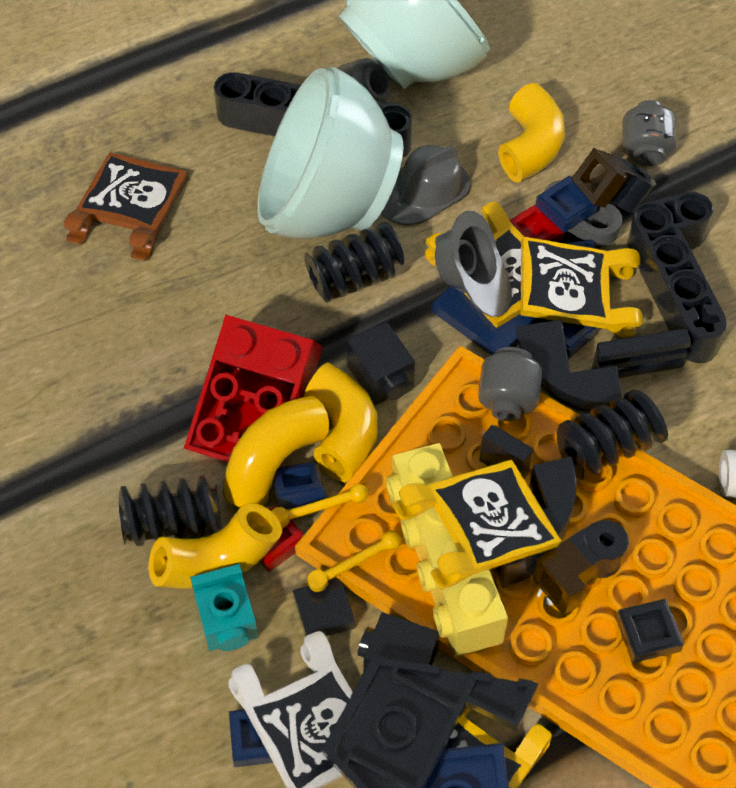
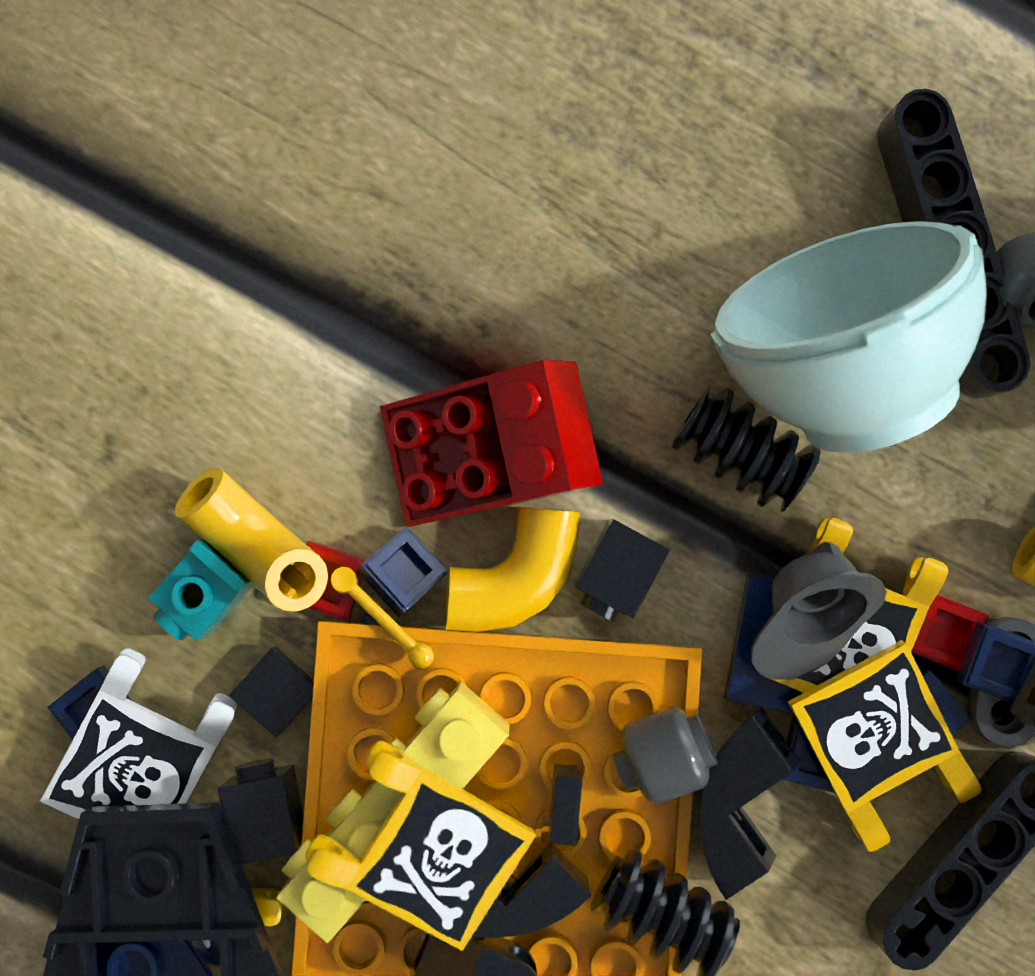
camera: 60 degrees right, 30 degrees up
flag [64,152,188,261] -> none
black piece [118,475,222,547] -> none
yellow cylinder [222,396,329,507] -> none
yellow hinge [307,531,401,592] -> none
dark grey piece [381,145,470,225] -> none
black tile [592,329,691,378] -> none

